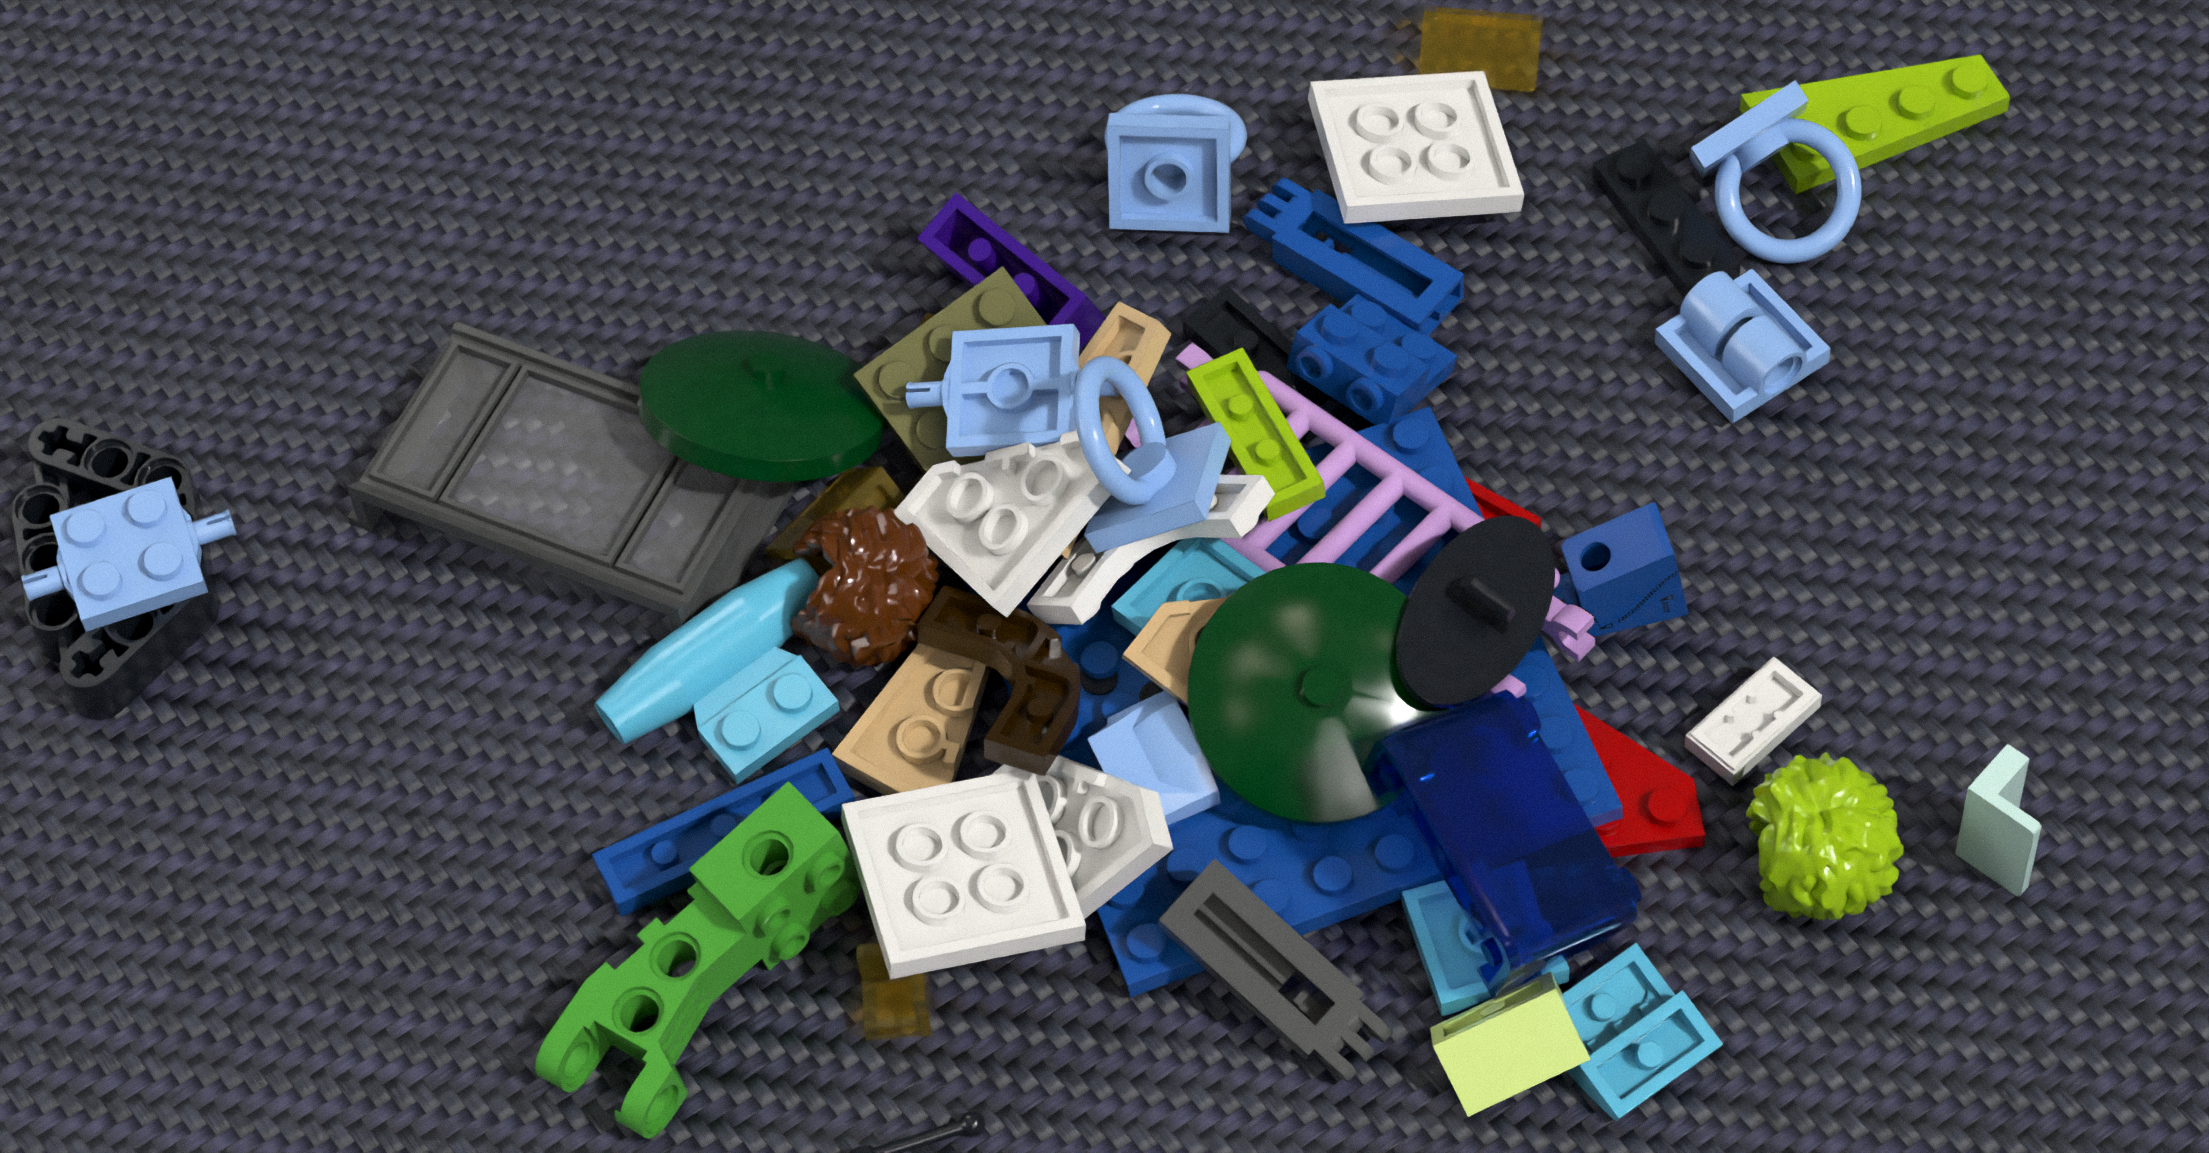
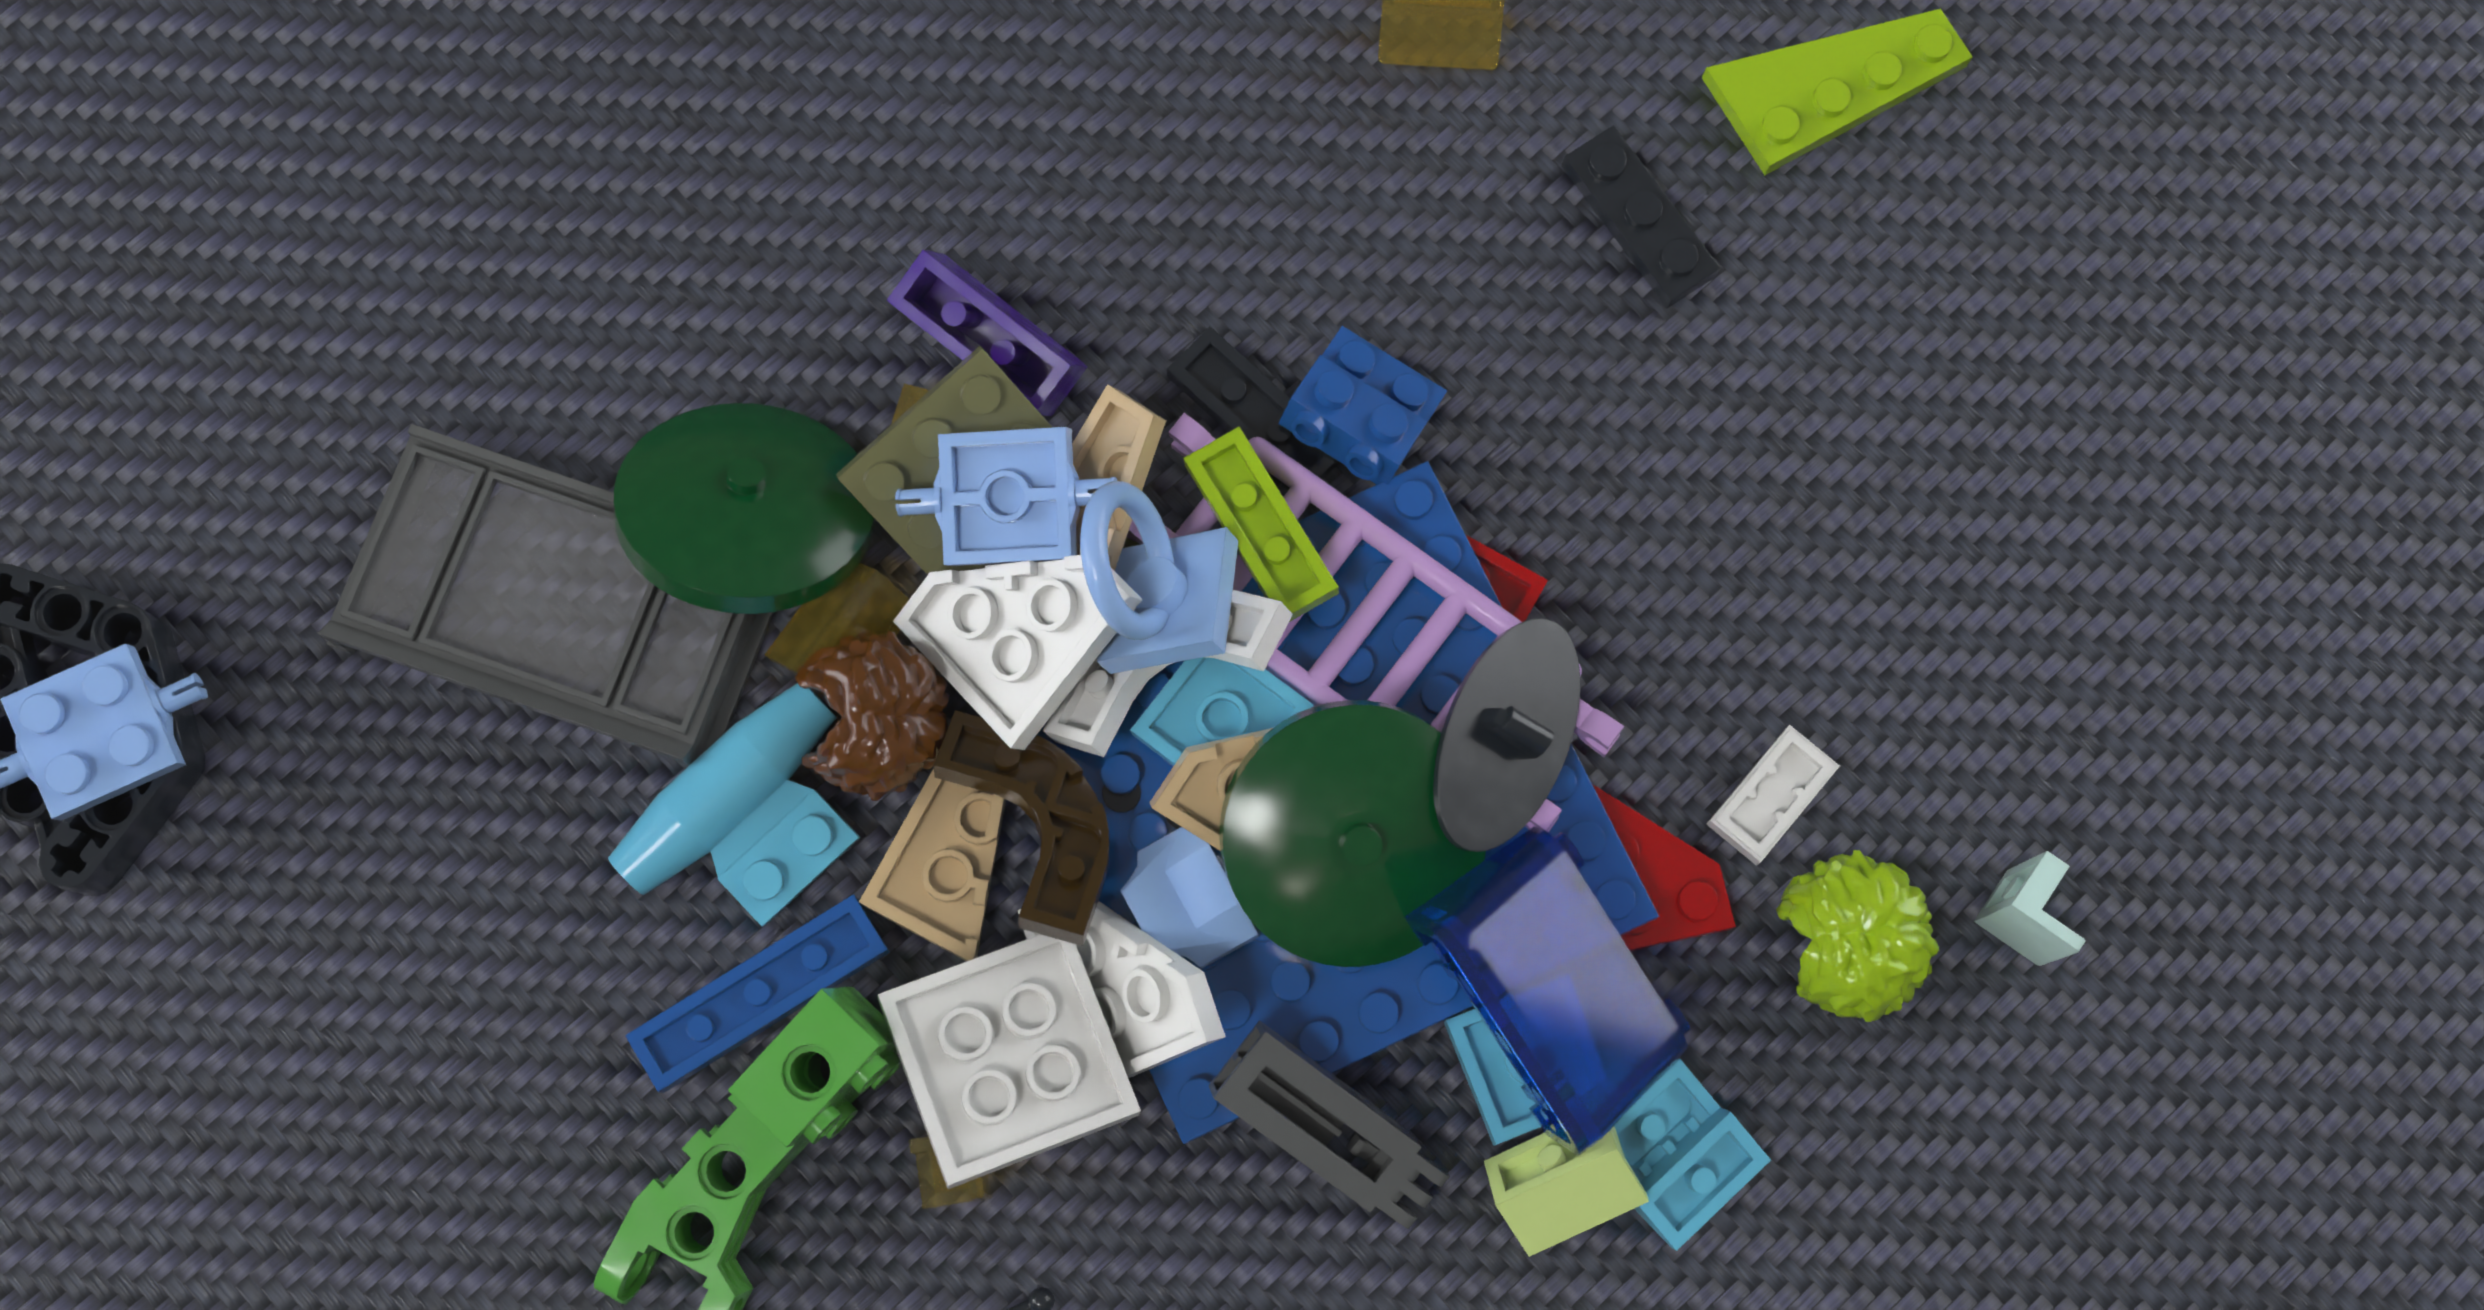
camera: 15 degrees left, 20 degrees up
light blue tile [1104,94,1247,233] -> none
blue hinge [1243,177,1464,336] -> none
white plate [1308,71,1524,224] -> none
blue torso [1553,502,1689,637] -> none
light blue plate [1655,269,1831,424] -> none
light blue tile [1689,80,1862,264] -> none

